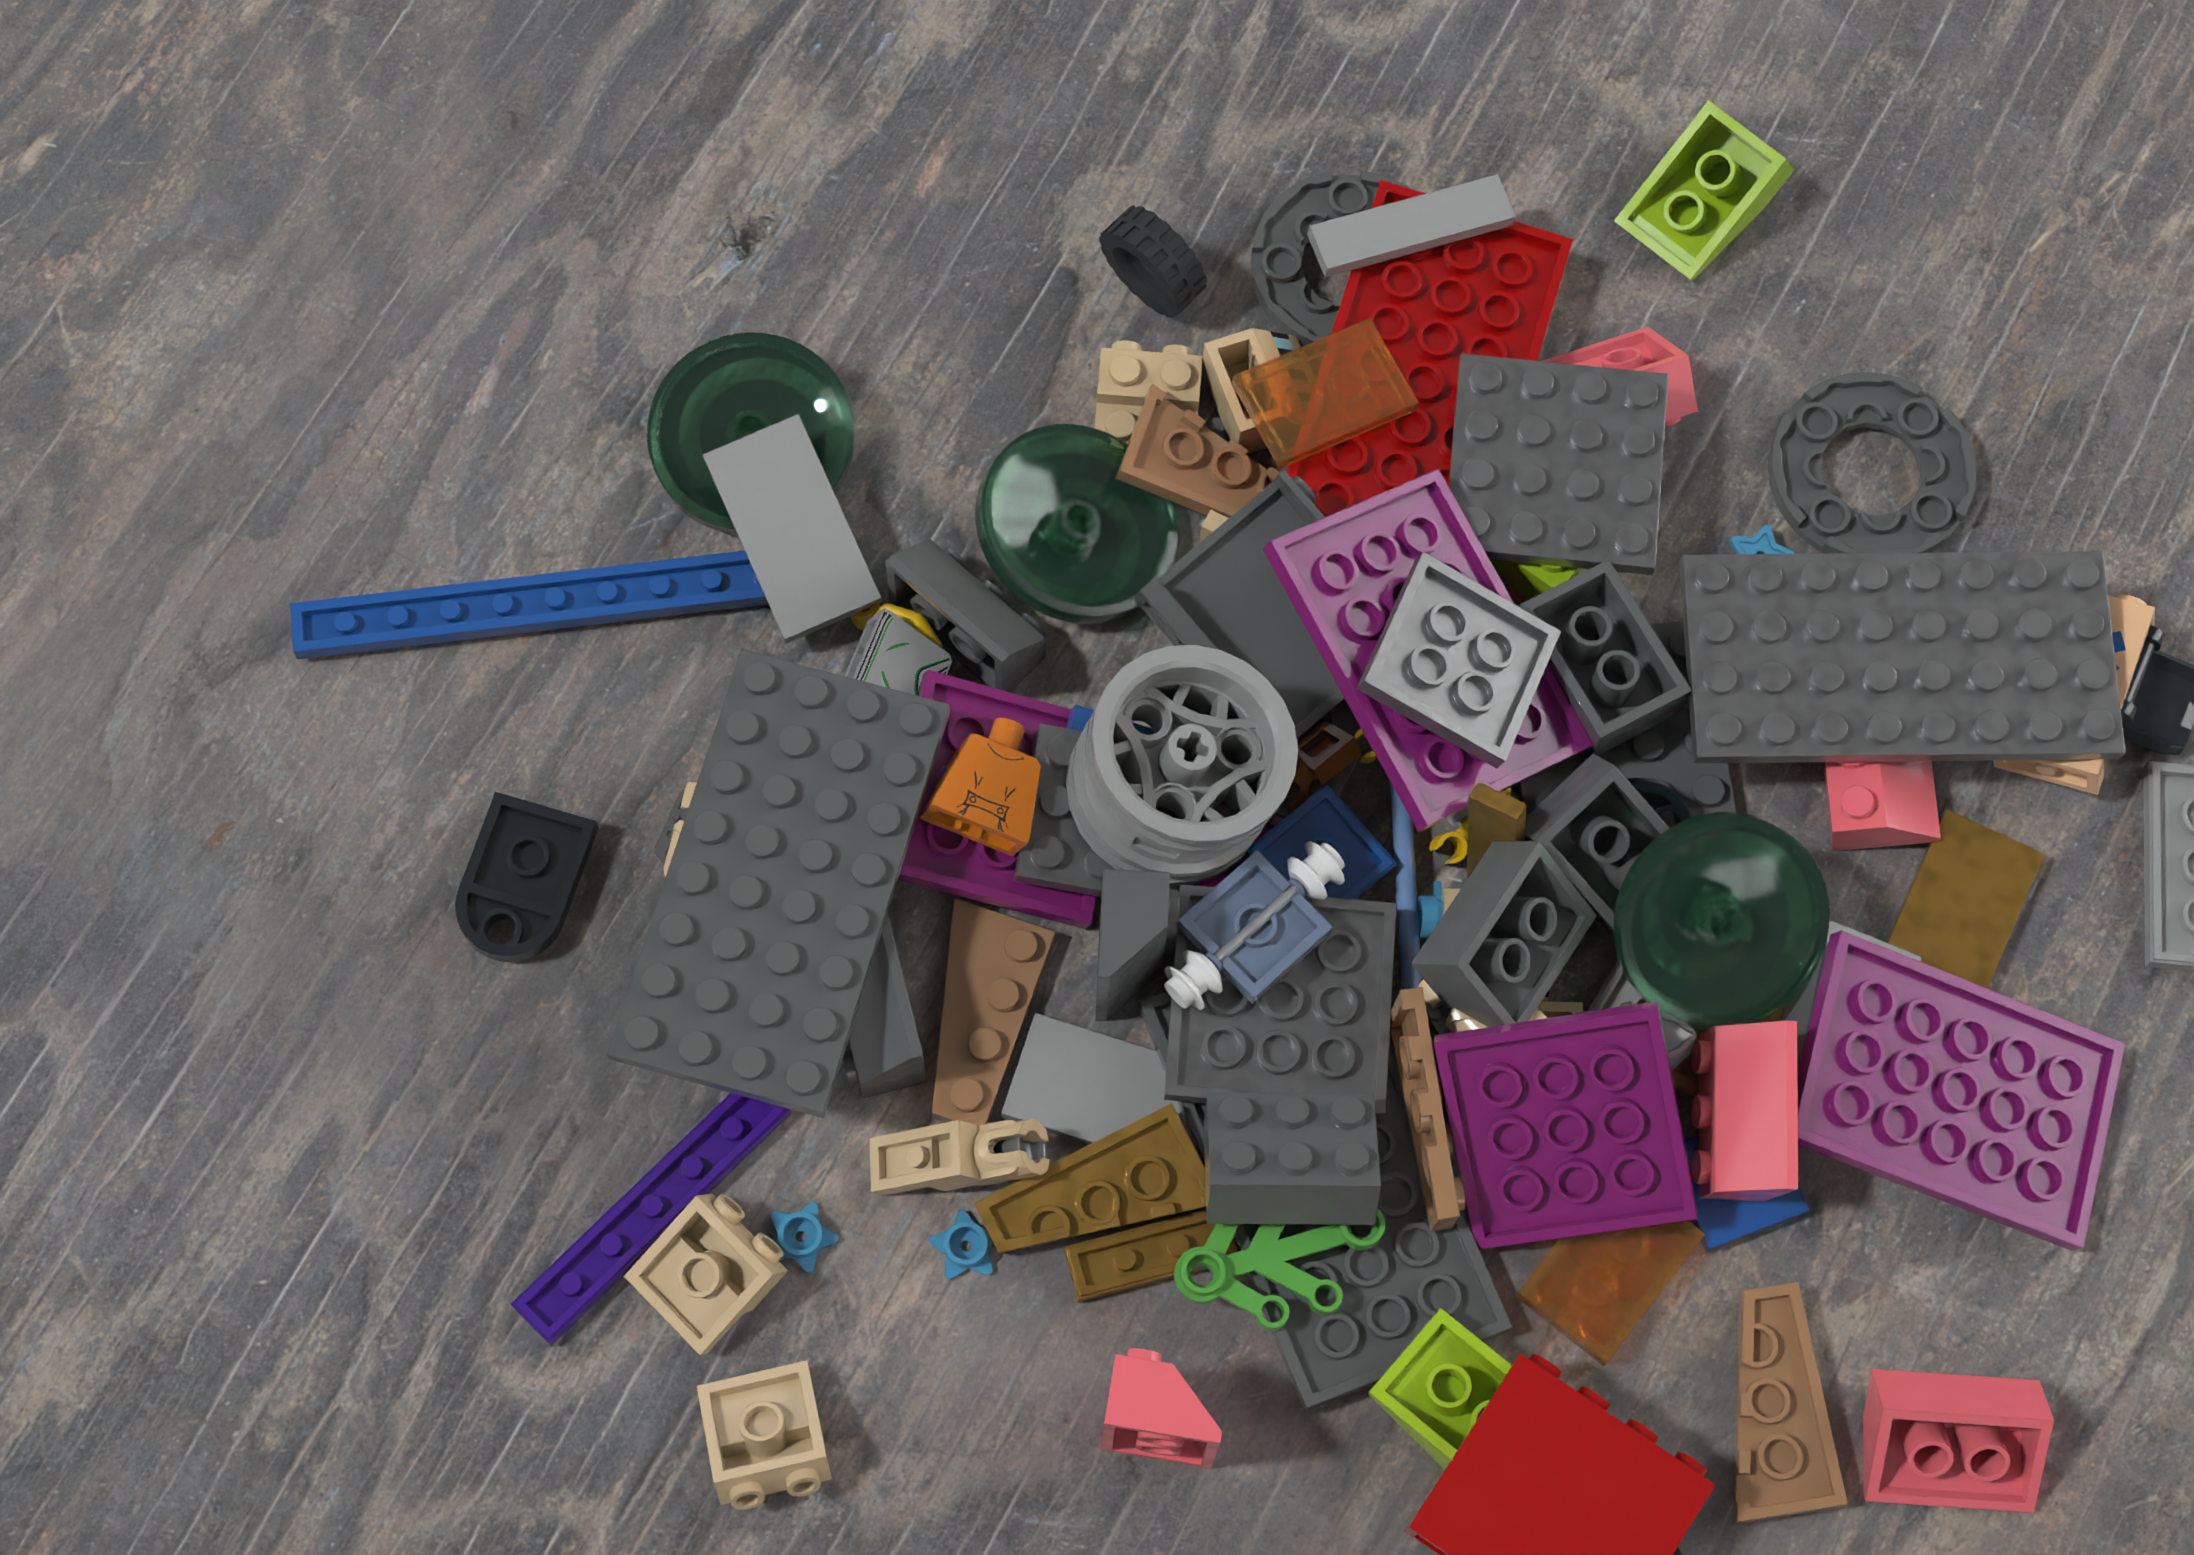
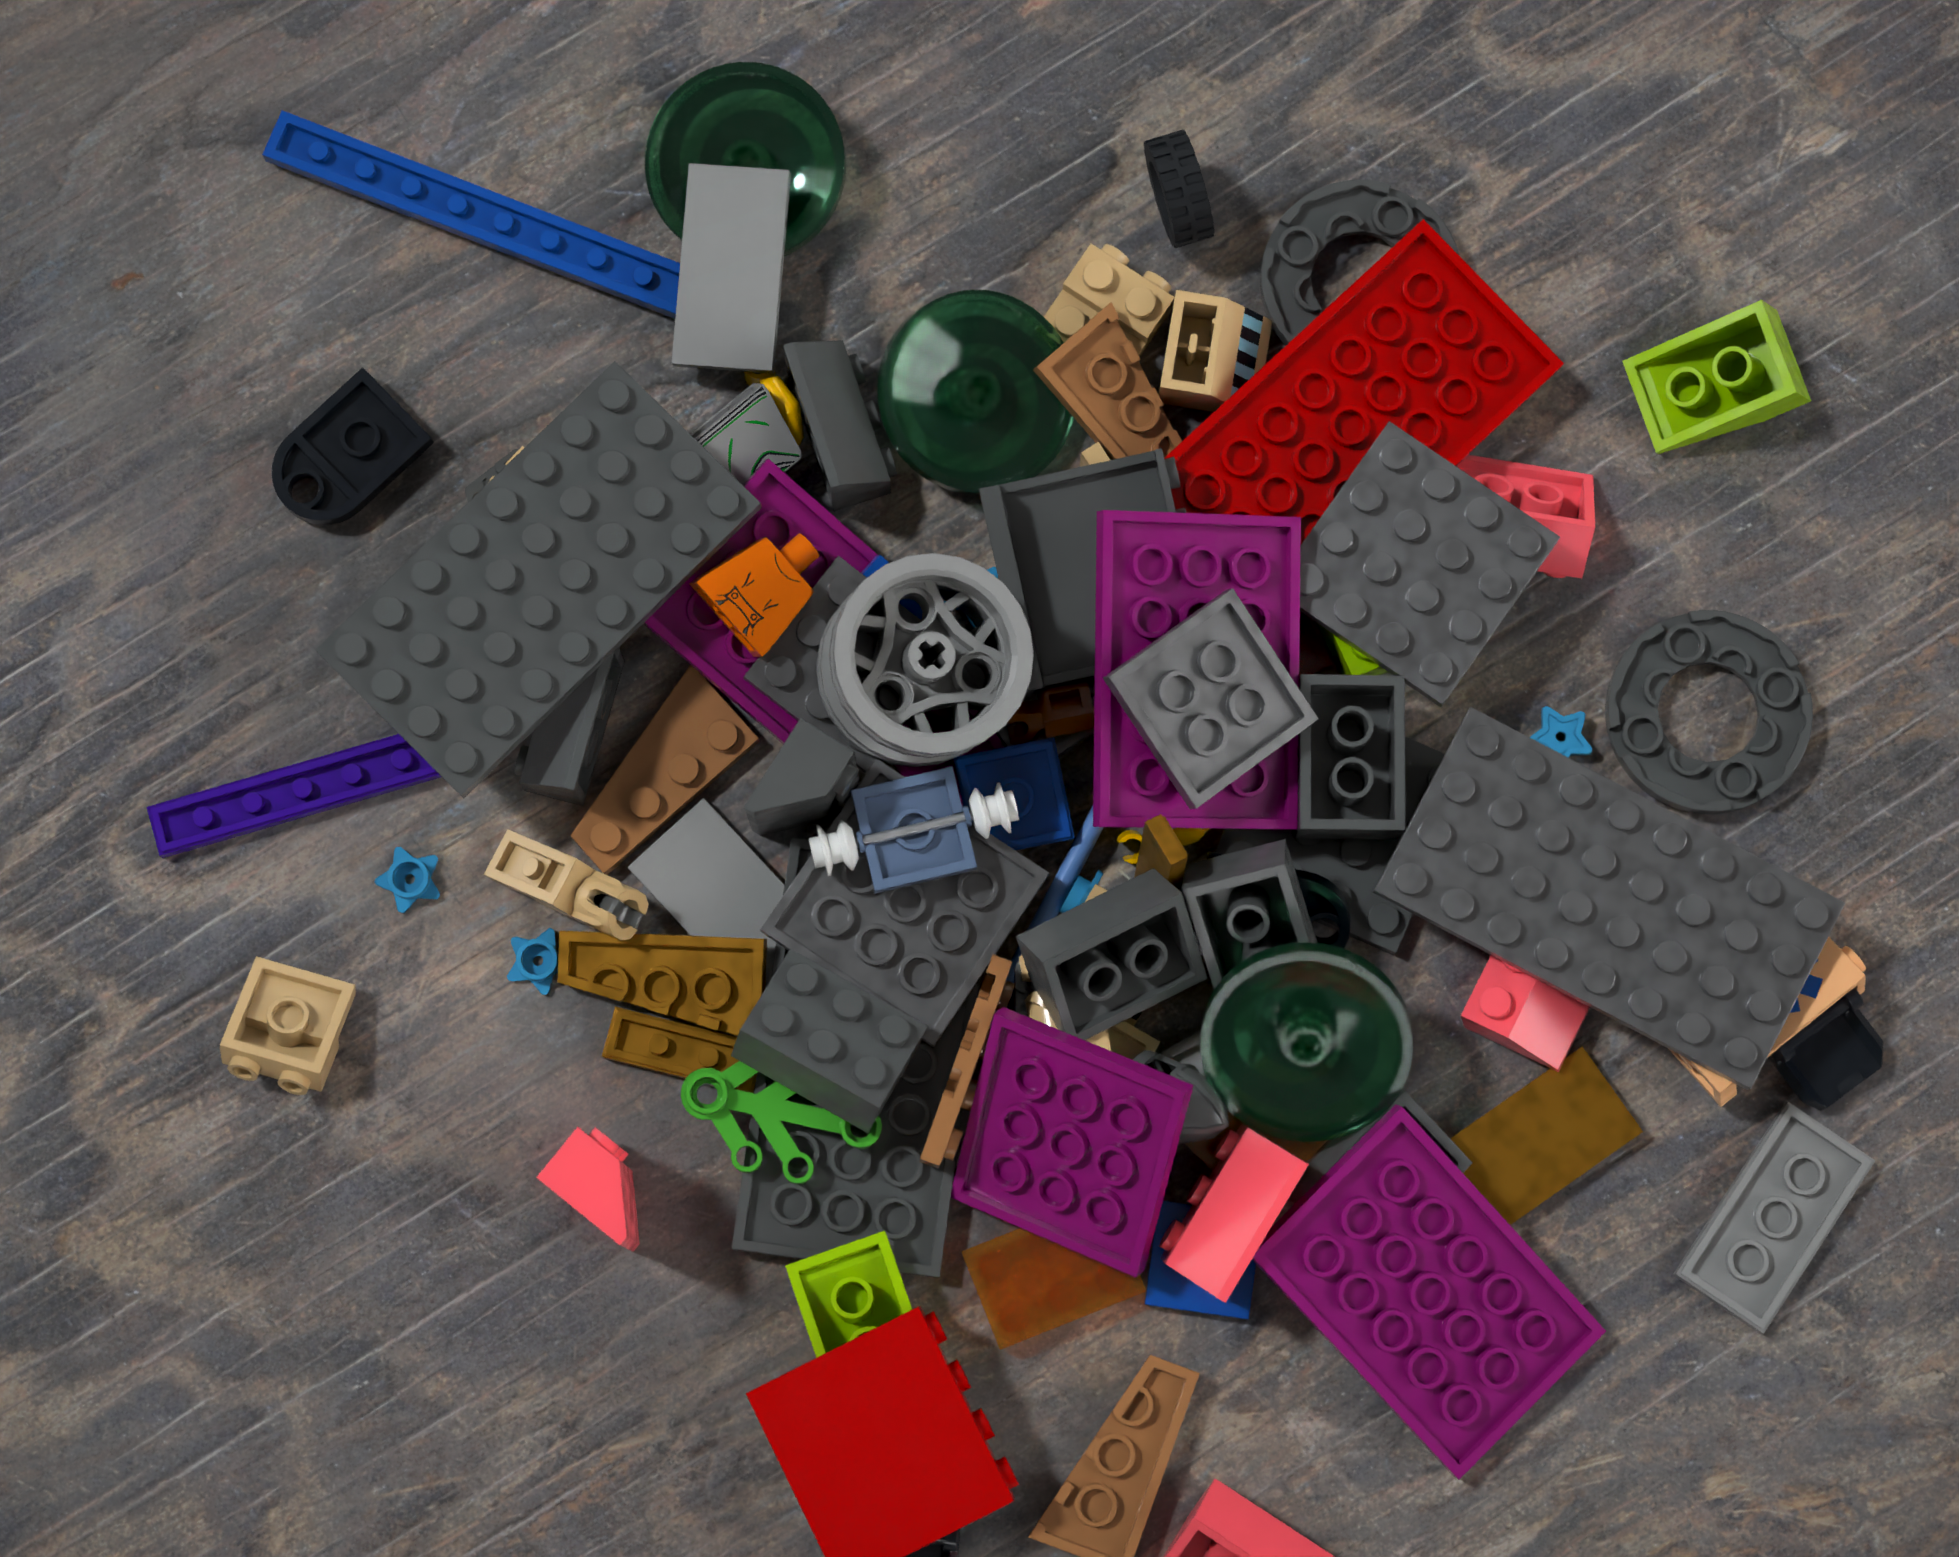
camera: 30 degrees right, 10 degrees up
tan plate [624,1193,788,1355] -> none
clear orange tile [1232,318,1419,469] -> none
light grey tile [1307,174,1516,277] -> none

